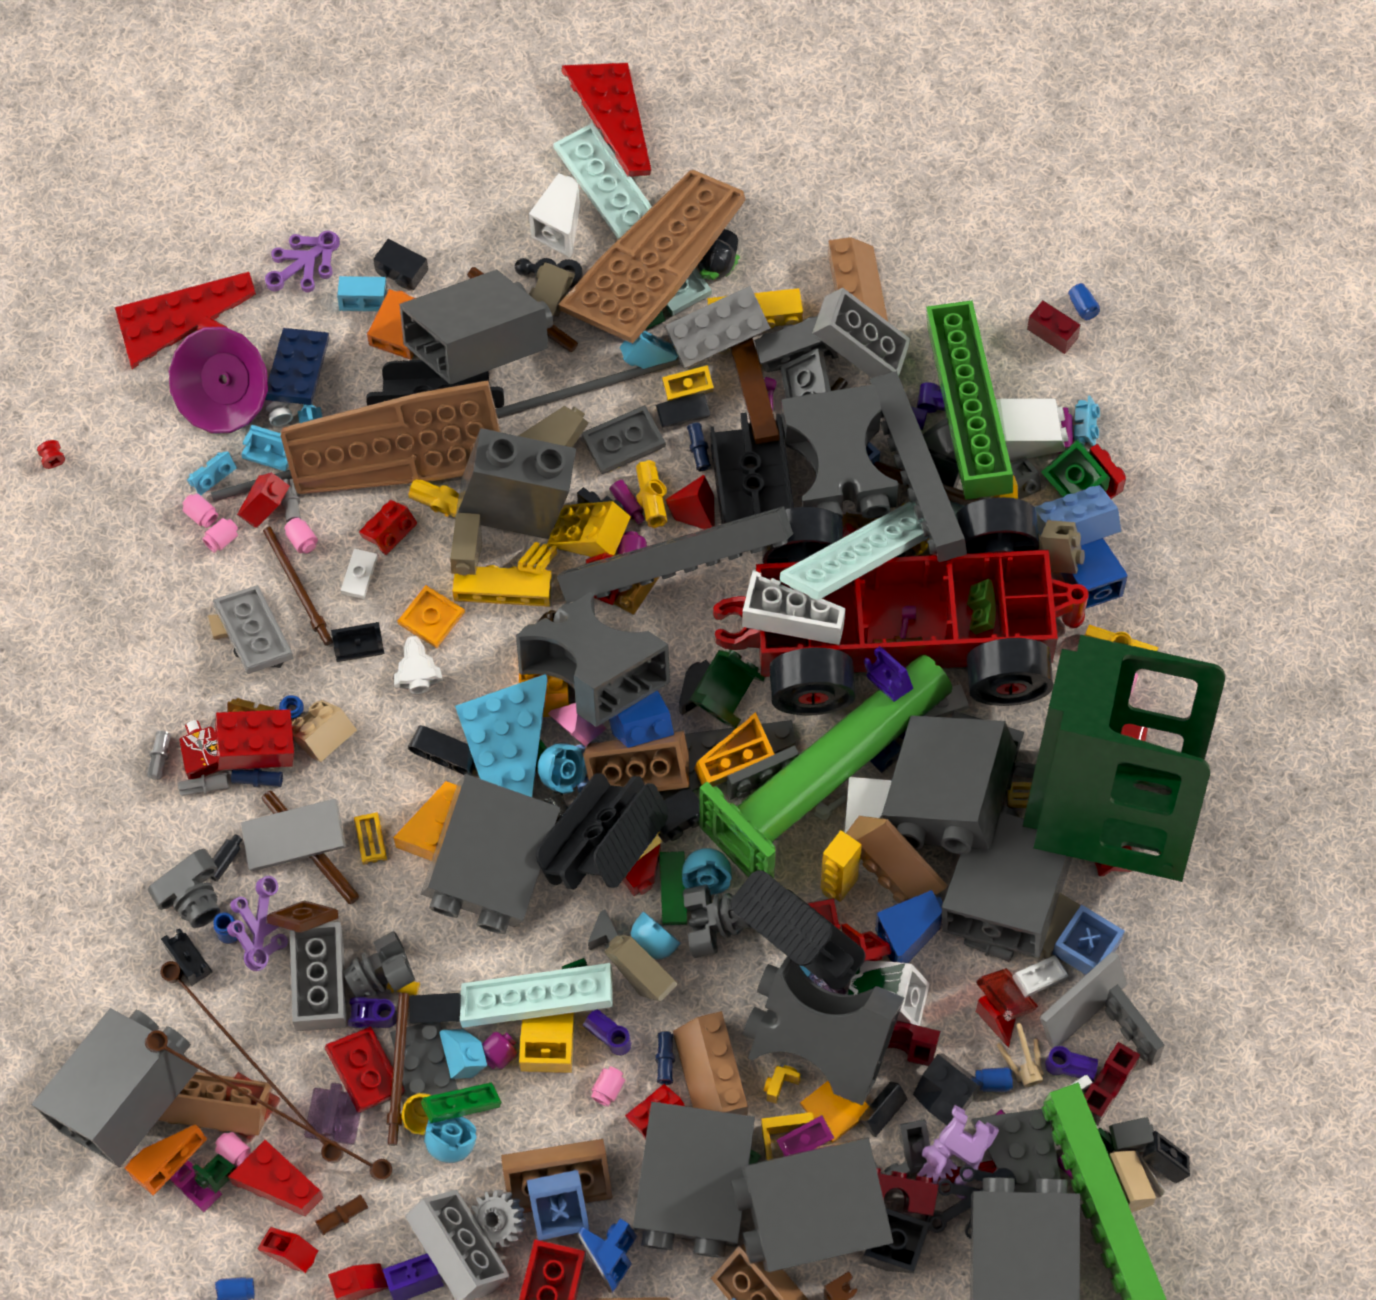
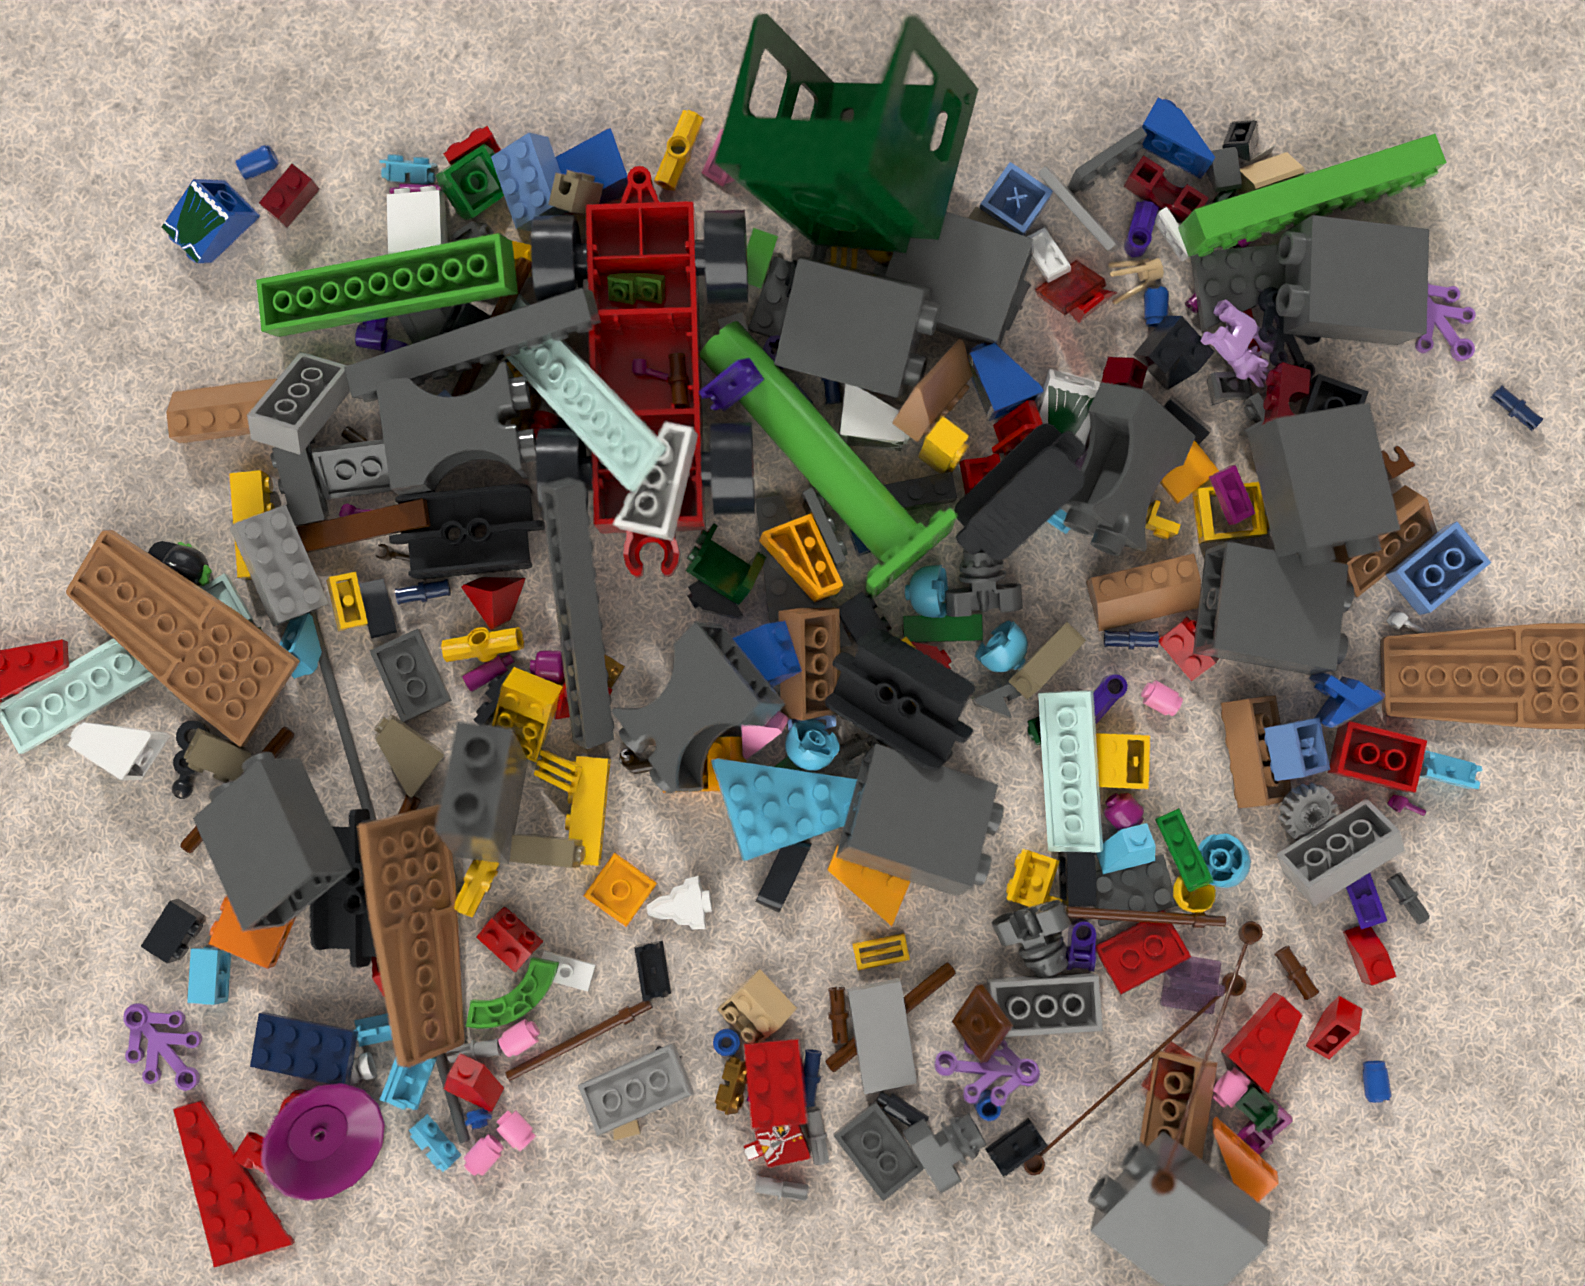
camera: 90 degrees left, 20 degrees up
none -> blue slope [161,179,260,263]
none -> dark brown hand [375,544,410,562]
none -> blue plate [465,1108,492,1130]
none -> bright green tile [466,957,559,1028]
none -> bright green slope [747,227,778,288]
none -> reddish brown pin [828,987,849,1044]
none -> dark grey plate [833,1101,925,1201]
none -> black brick [884,472,957,511]
none -> yellow bracket [1006,849,1060,907]
none -> blue slope [1142,97,1215,179]

